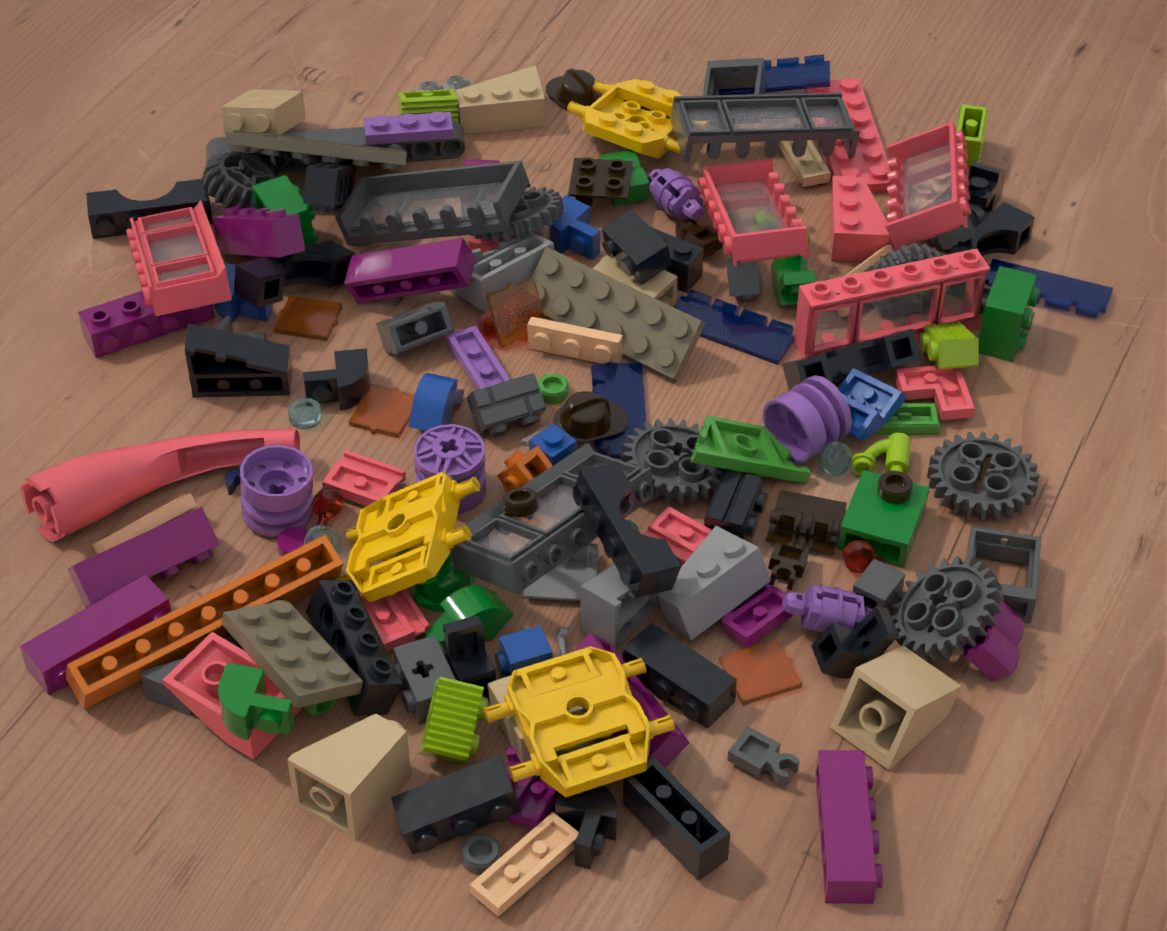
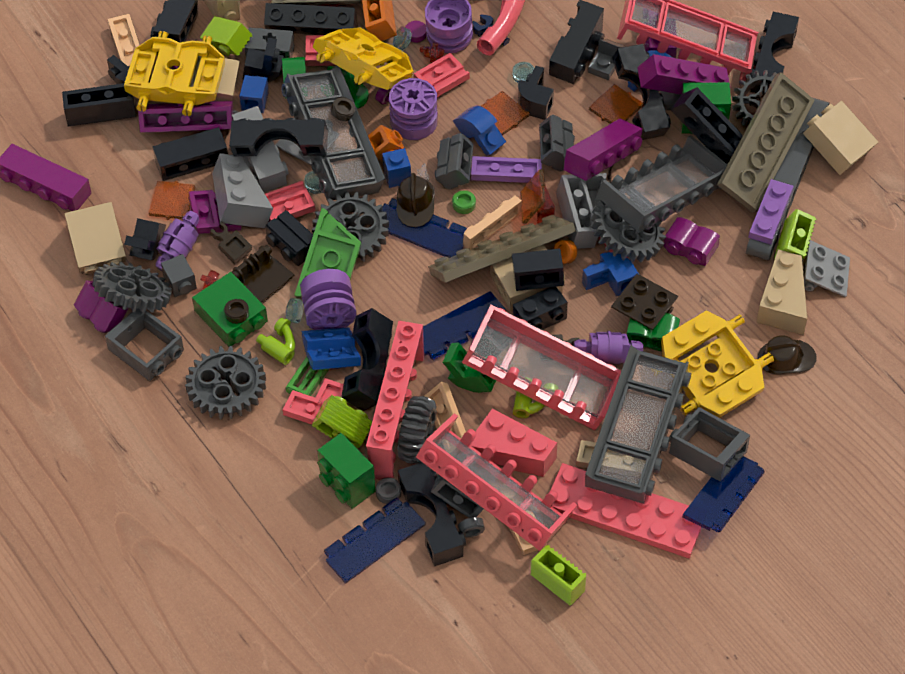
camera: 120 degrees right, 10 degrees up
dark grey tile [461,834,501,875] -> none
dark grey plate [727,726,800,786] -> none
black brick [967,161,1005,212] -> none

